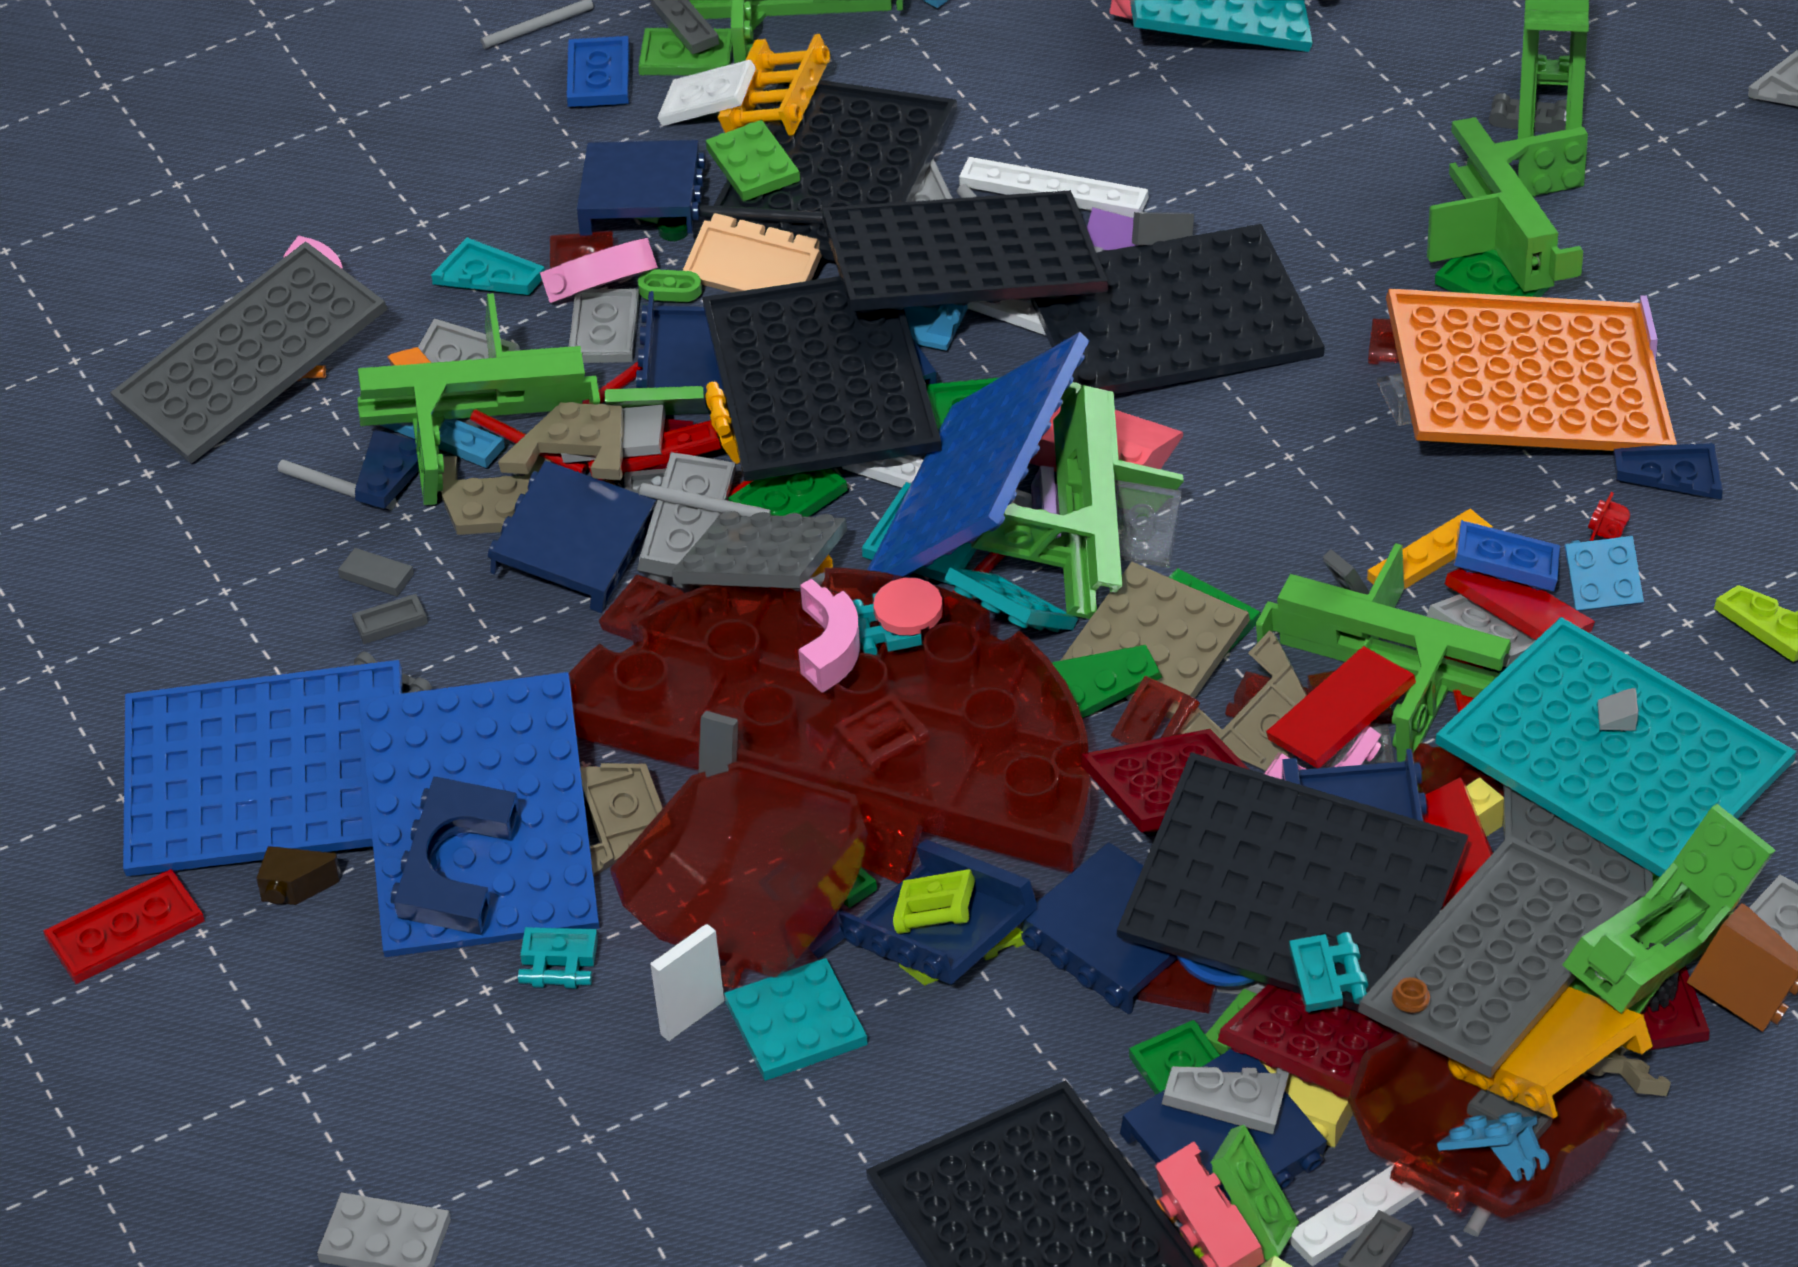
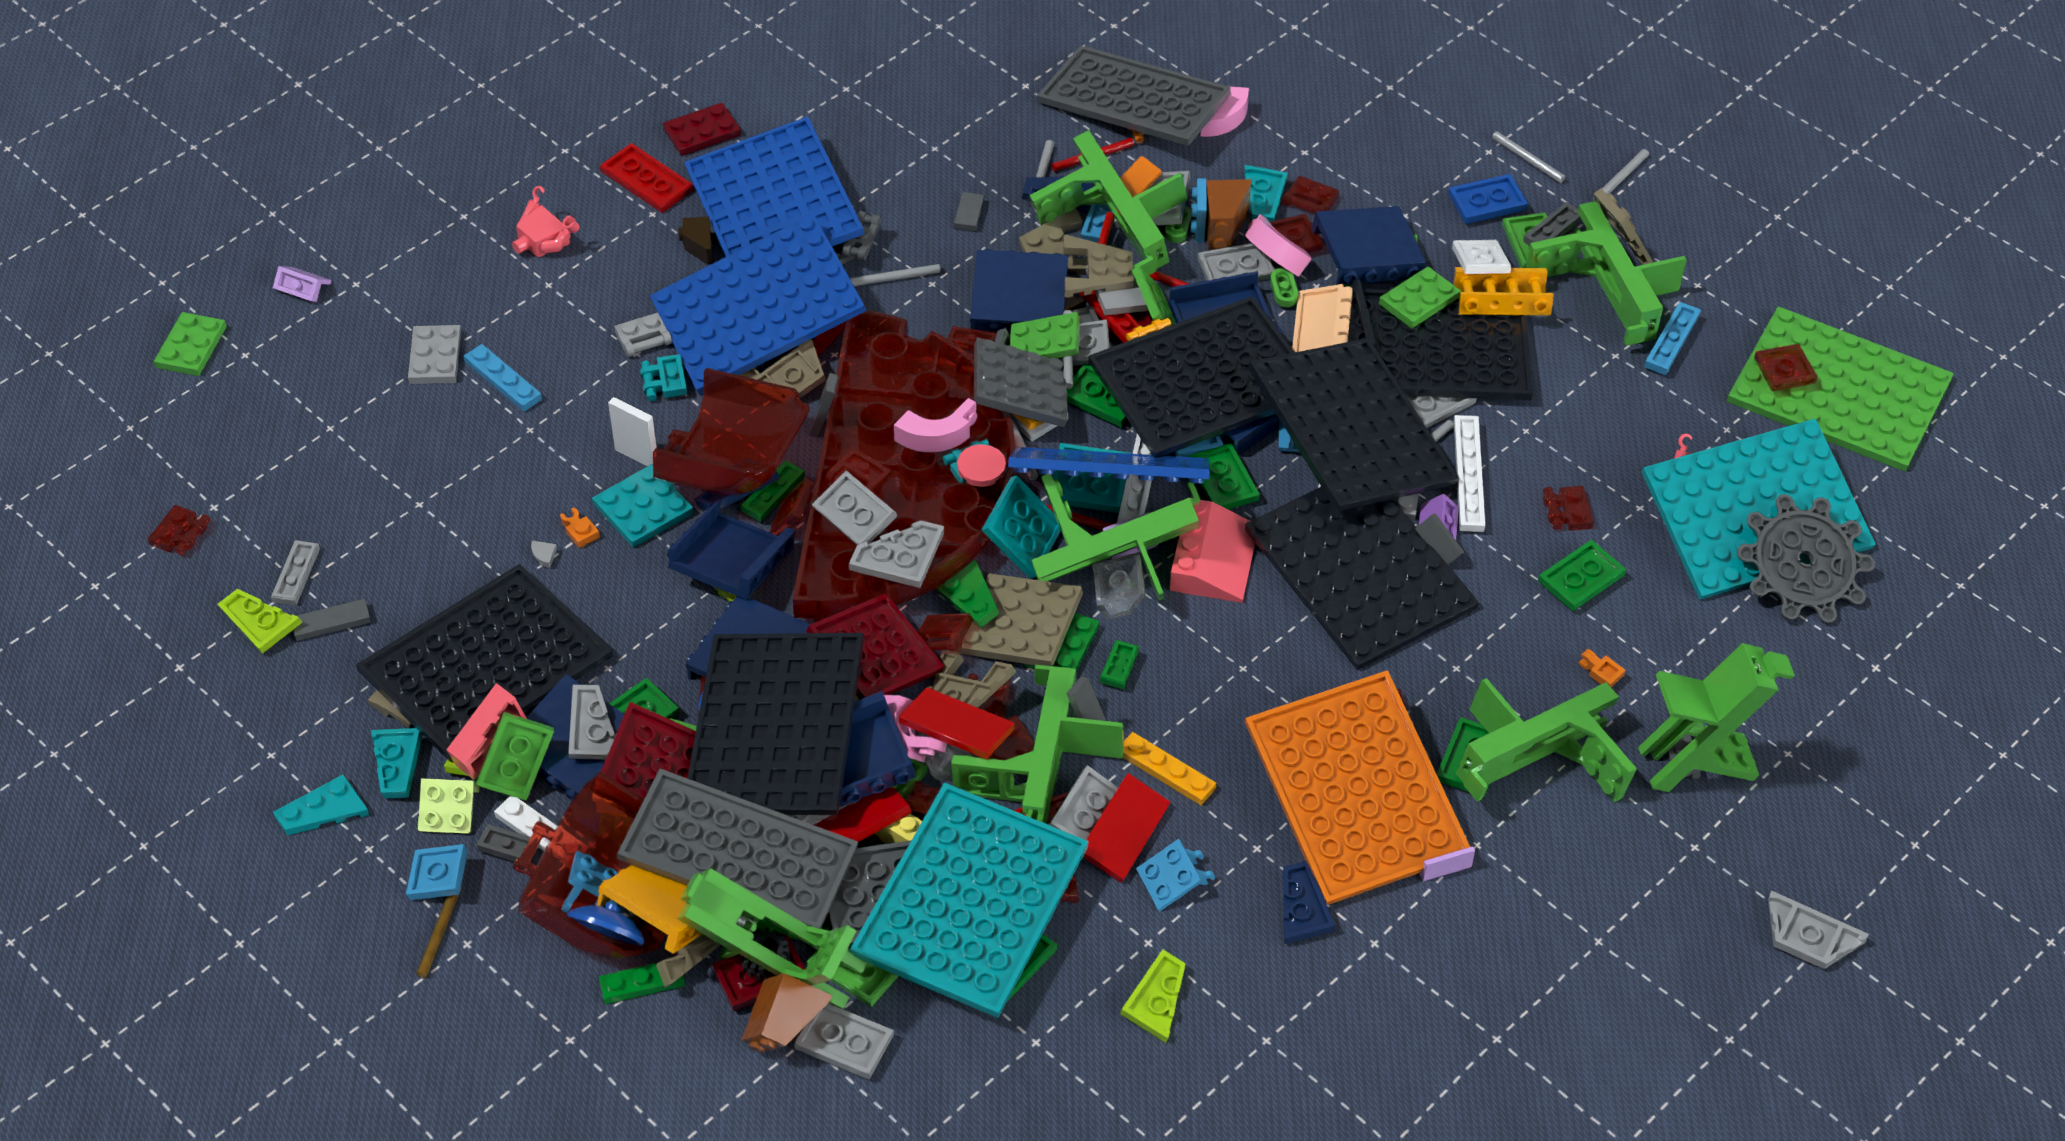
camera: 70 degrees right, 5 degrees up
dark grey tile [352,594,428,644] -> none
dark blue arch [391,776,519,935] -> none
lime plate [893,869,975,934] -> none
teal plate [1289,932,1369,1012] -> none
dark orange plate [1392,978,1430,1013] -> none
blue plate [1454,520,1560,591] -> none
red hinge [1588,492,1630,541] -> none
light grey slope [1597,688,1638,731] -> none
none -> dark azure plate [464,344,542,412]
none -> coral torso [512,186,580,257]
none -> light grey tile [531,541,557,568]
none -> orange plate [560,507,600,548]
none -> blue dish [566,903,645,946]
none -> green plate [599,962,685,1004]
none -> light grey plate [614,313,672,357]
none -> dark red plate [662,102,741,156]
none -> light grey tile [812,471,897,545]
none -> light grey plate [849,520,944,588]
none -> light grey bar [850,264,941,287]
none -> bright green plate [1010,312,1080,359]
none -> red bar [1051,138,1134,172]
none -> green plate [1100,640,1140,690]
none -> dark azure plate [1191,178,1207,243]
none -> dark orange slope [1205,179,1252,251]
none -> clear red plate [1282,175,1339,214]
none -> green plate [1538,539,1626,611]
none -> clear red plate [1543,486,1594,531]
none -> orange plate [1578,649,1626,687]

